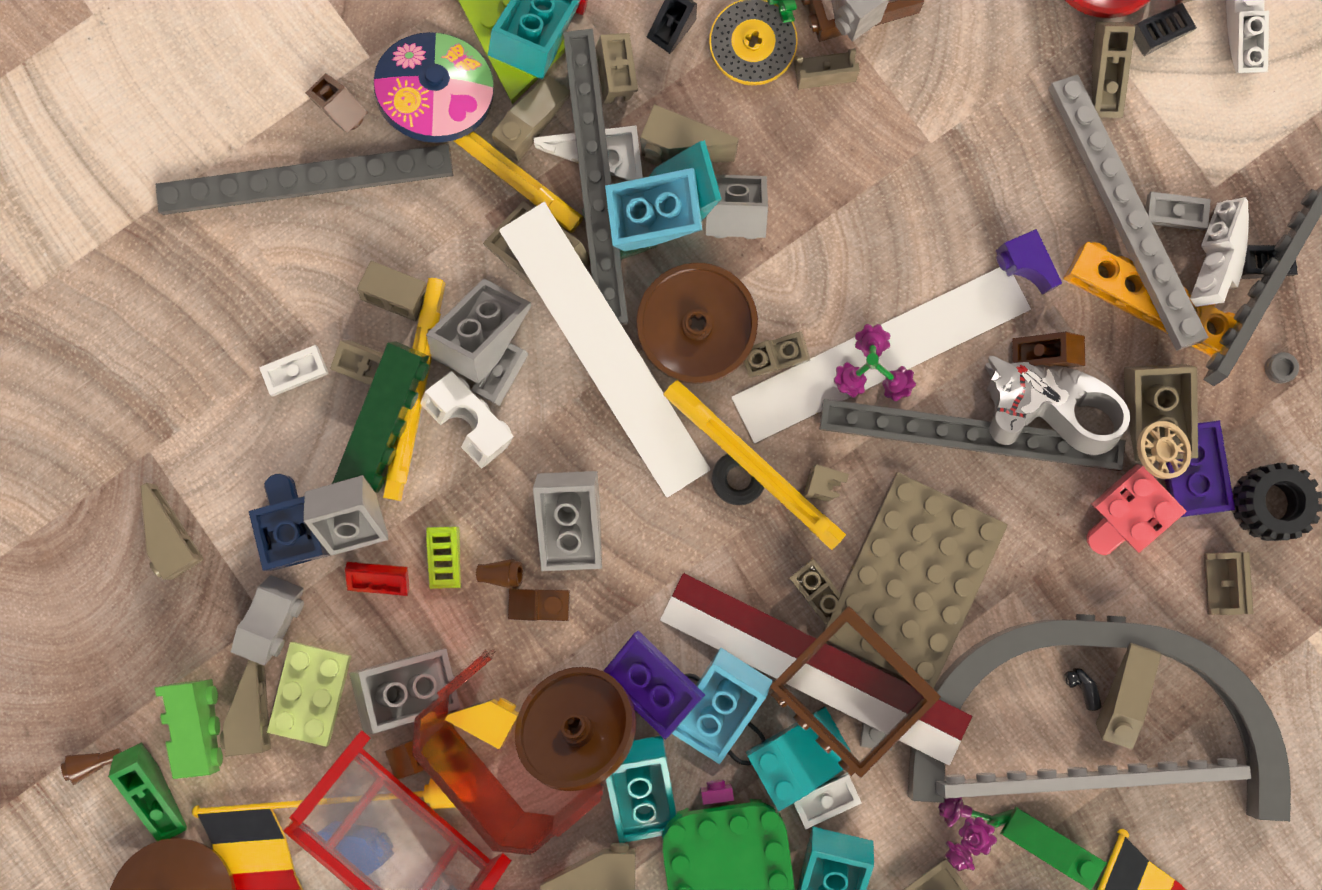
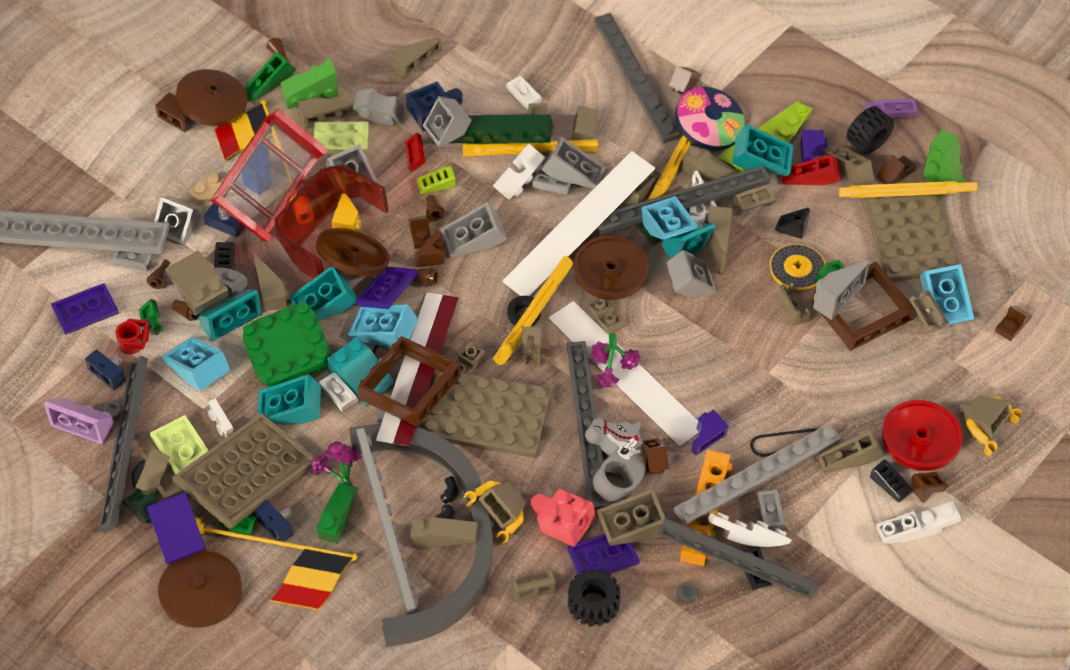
camera: 70 degrees right, 30 degrees down
magenta plate [701,780,734,805] -> none
tan wheel [1137,421,1191,479] -> none
none -> reddish brown cone [413,268,438,286]
none -> reddish brown slope [415,230,445,267]
none -> black arm [440,476,459,504]
none -> dark tan torso [462,480,526,545]
none -> black piece [750,429,817,457]

